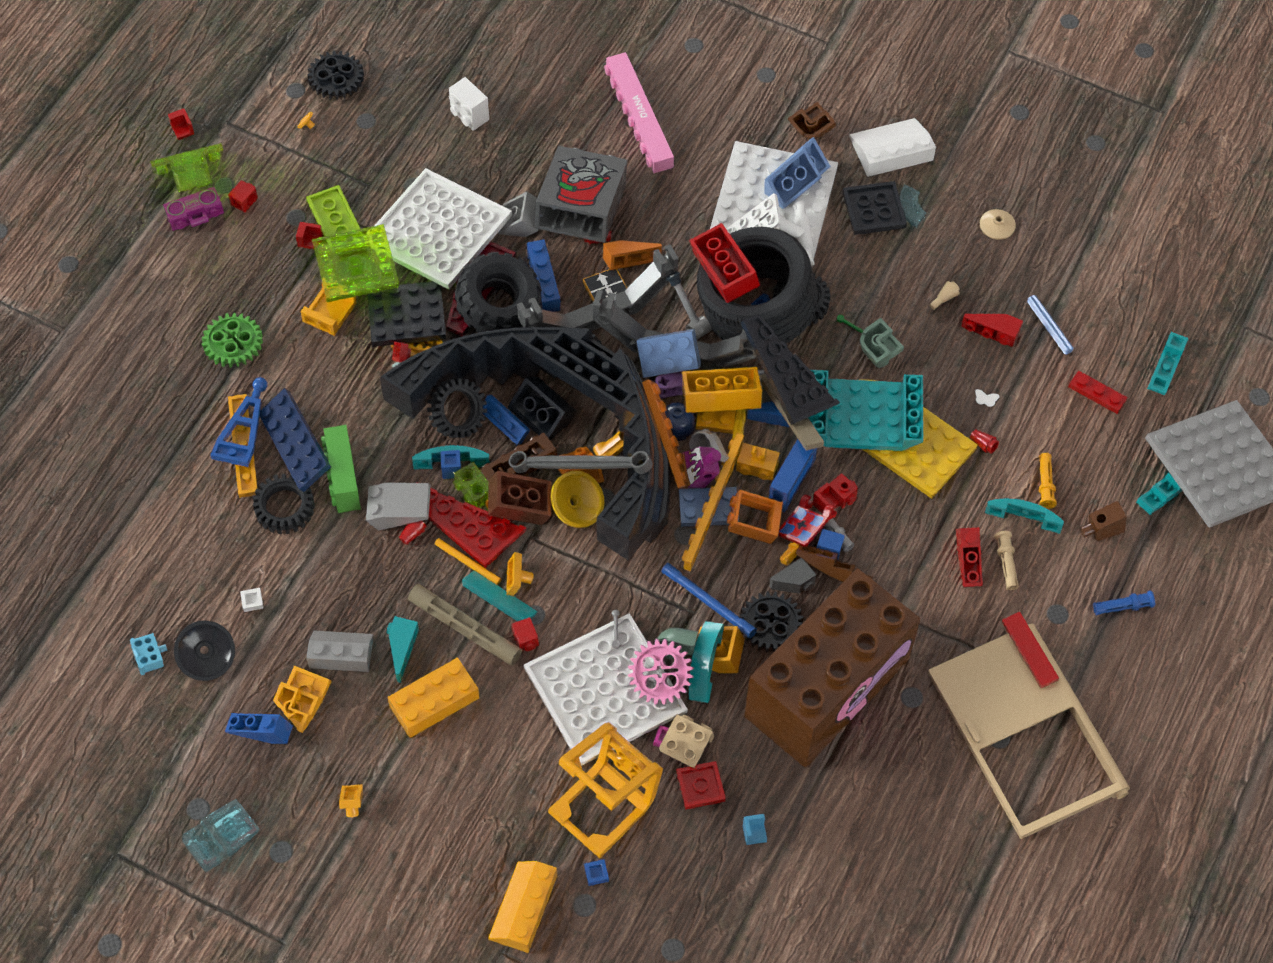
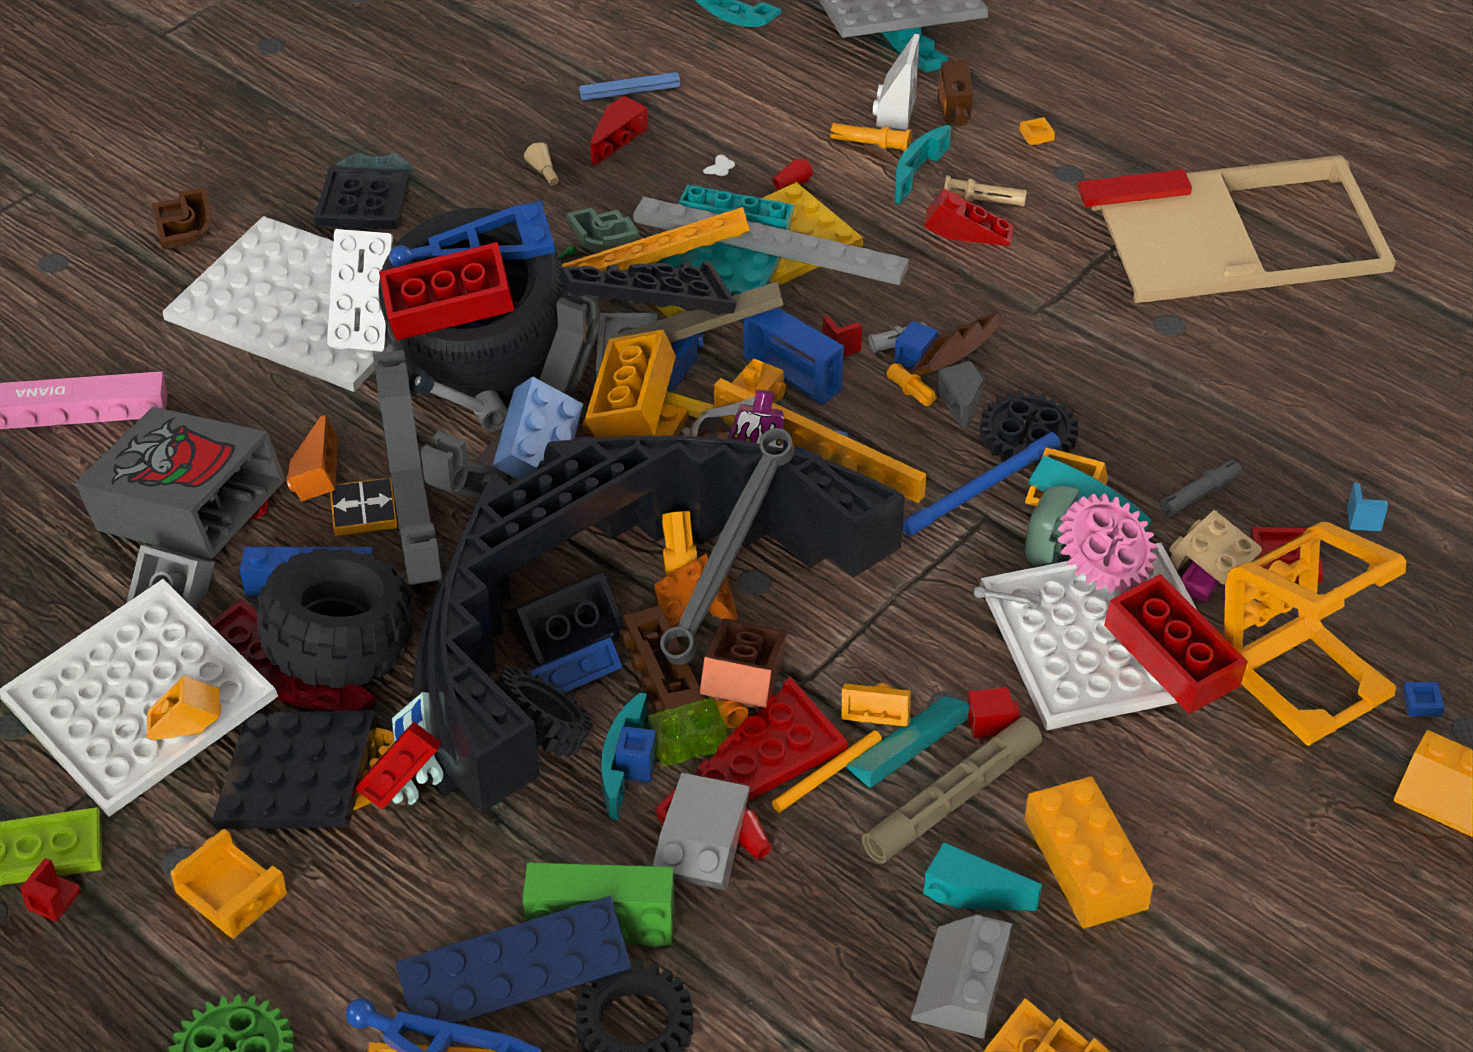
camera: 75 degrees left, 15 degrees down
clear neon green piece [312,224,400,302] -> none
light orange tile [339,784,363,817] -> none
yellow dish [551,471,604,528] -> none
orange window [727,490,783,544] -> none
reddish brown brick [744,568,921,768] -> none
medium blue slope [764,138,831,209] -> none
red flag [778,495,837,547] -> none
red brick [829,473,858,508] -> none
white slope [849,118,936,177] -> none
tan dish [980,209,1016,240] -> none
red plate [1068,370,1128,414] -> none
blue pin [1093,590,1155,615] -> none
none -> light orange slope [146,675,222,740]
none -> blue plate [389,201,555,268]
none -> light orange plate [562,207,750,271]
none -> light grey plate [633,197,909,285]
none -> white slope [873,34,920,130]
none -> light orange plate [1019,117,1055,146]
none -> red brick [1104,574,1248,715]
none -> dark grey pin [1159,459,1242,517]

